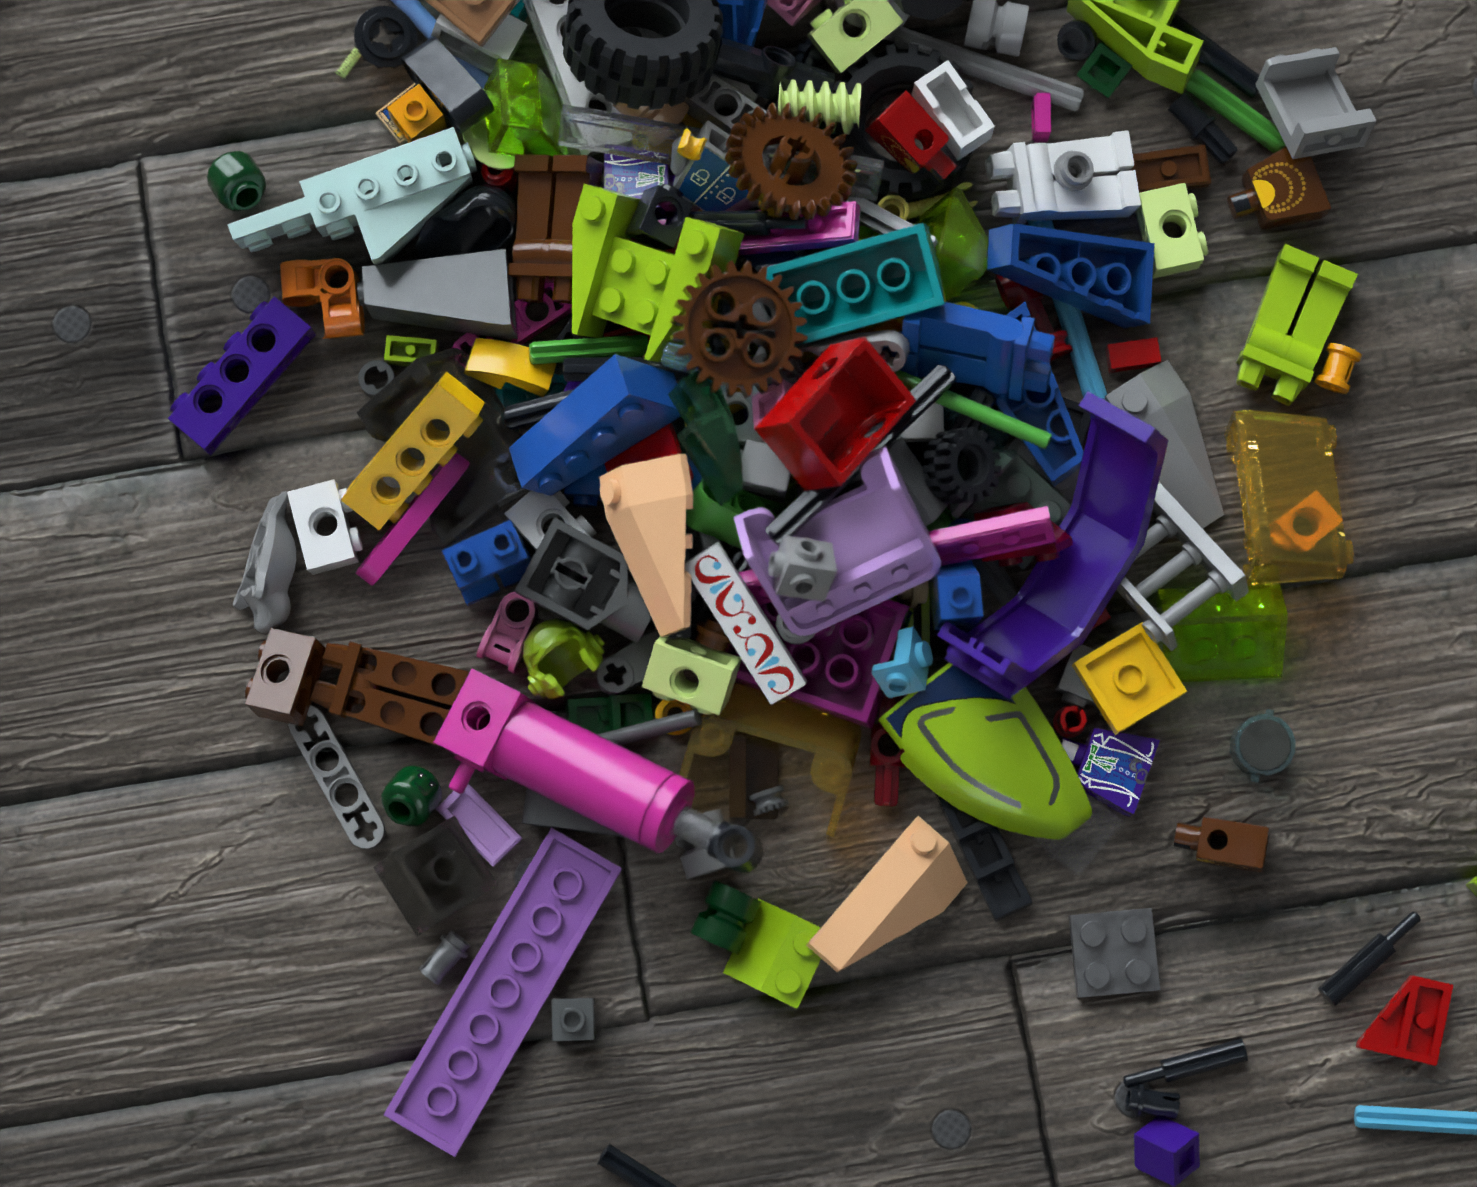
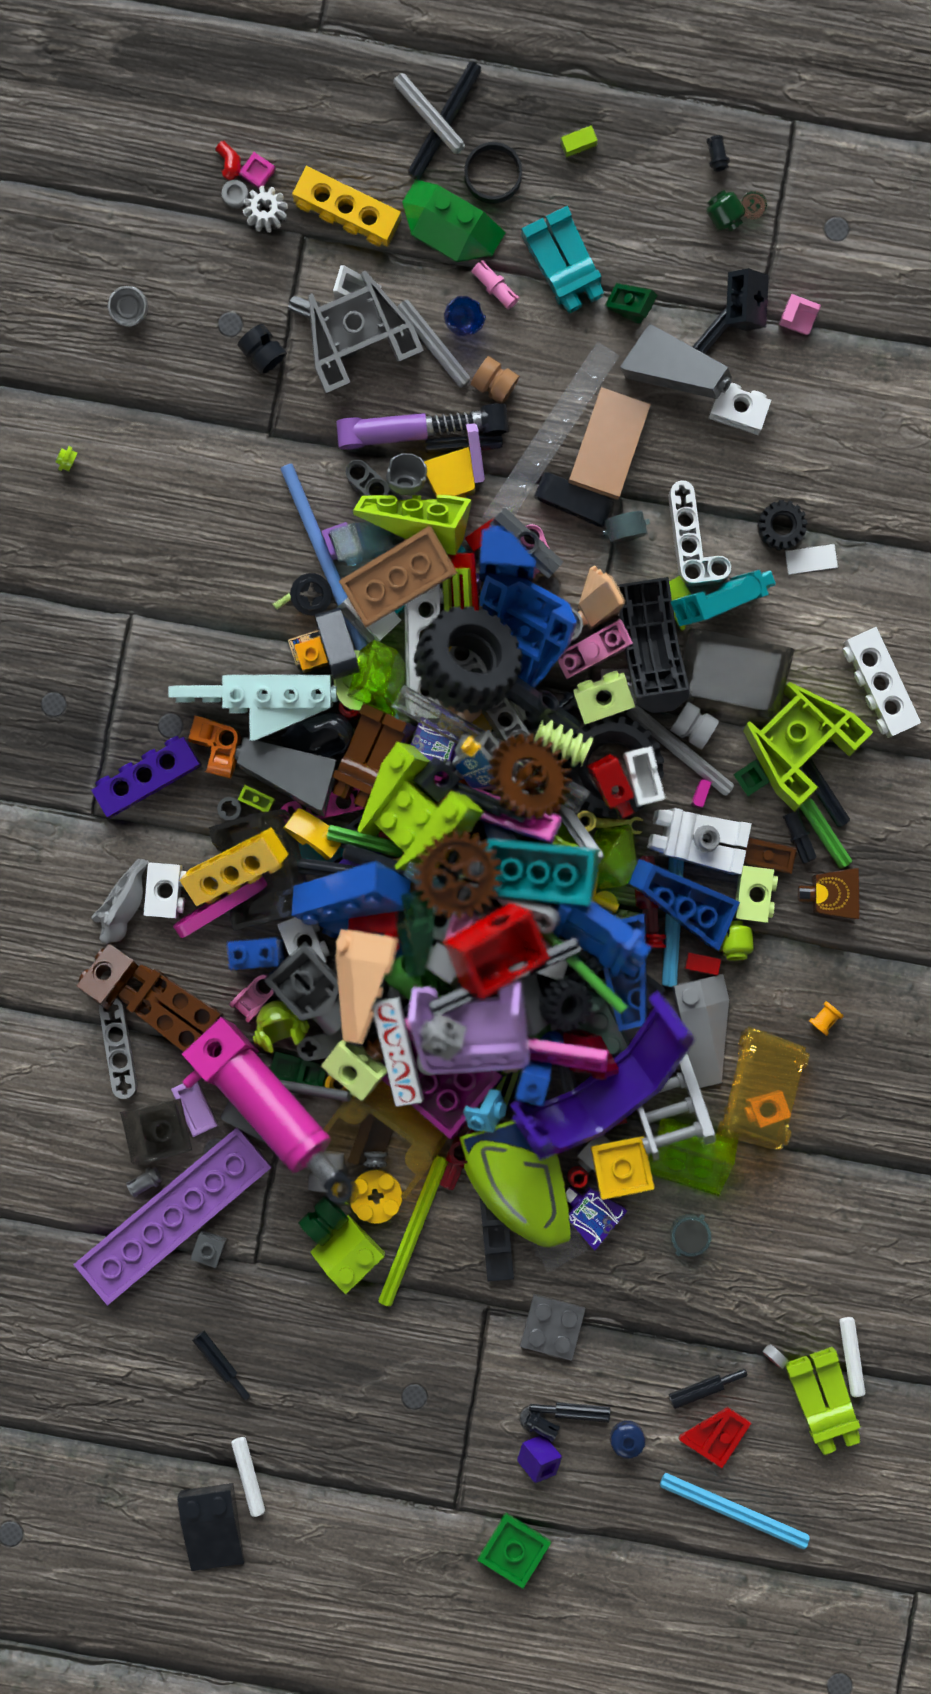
camera: 20 degrees right, 5 degrees up
dark green head [207,151,266,211] -> none
dark green head [381,765,442,827] -> none
light nougat wedge [806,816,968,973] -> none
black plate [1057,20,1097,60] -> none
reddish brown torso [1174,817,1270,873] -> none
lime hips [1236,244,1358,406] -> none
light grey panel [1255,47,1376,159] -> none
none -> yellow plate [350,1169,402,1223]
none -> lime axle [379,1155,448,1307]
none -> dark blue head [610,1420,645,1459]
none -> lime head [719,921,754,961]
none -> light grey tile [762,1344,788,1370]

